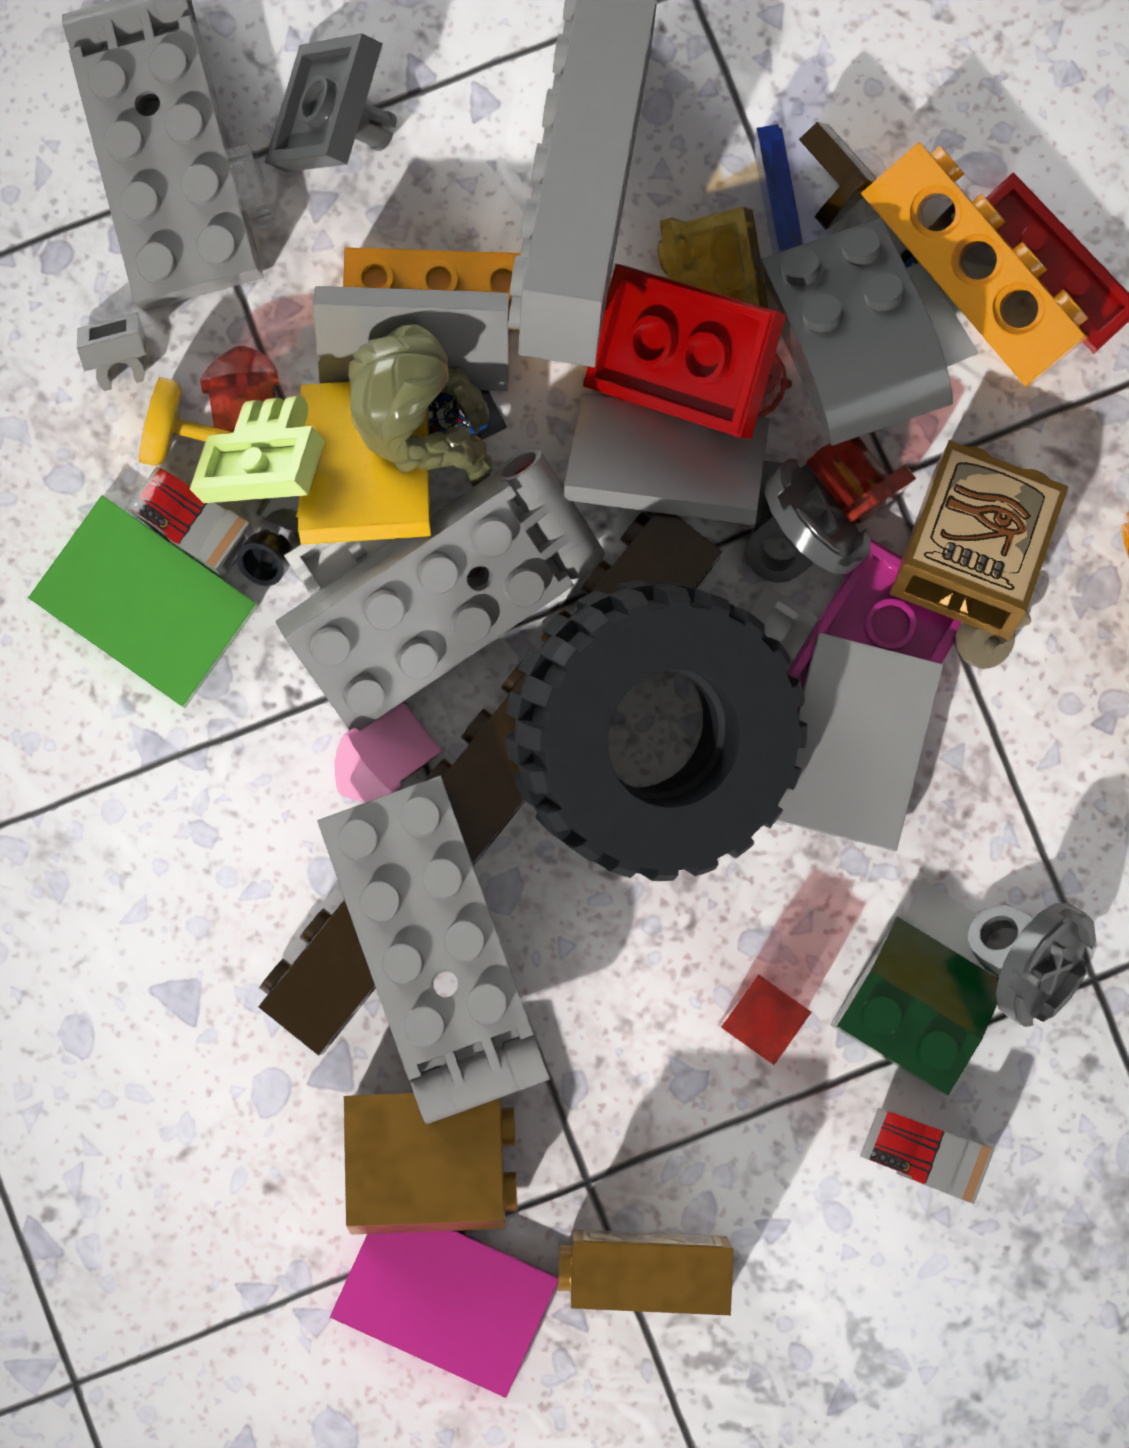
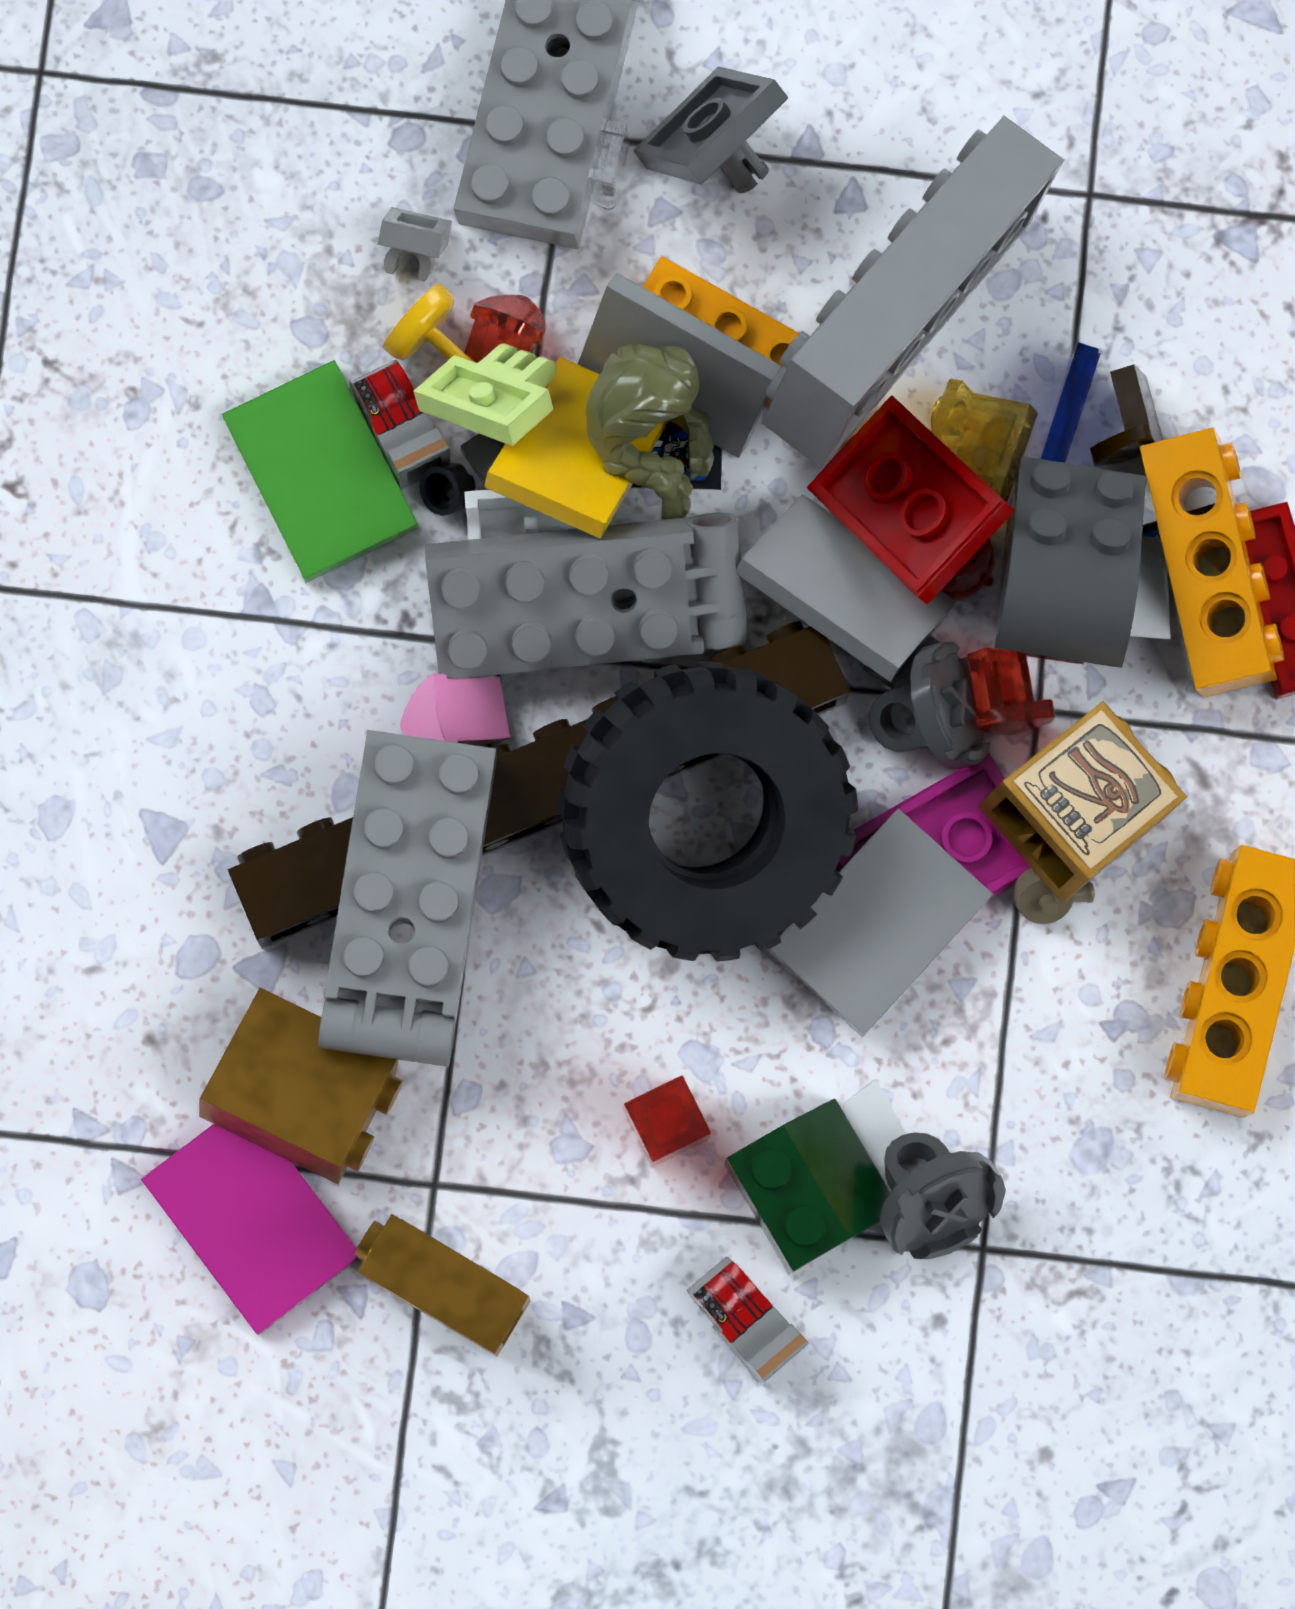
camera: 20 degrees right, 5 degrees down
light grey tile [749,585,820,672] -> none

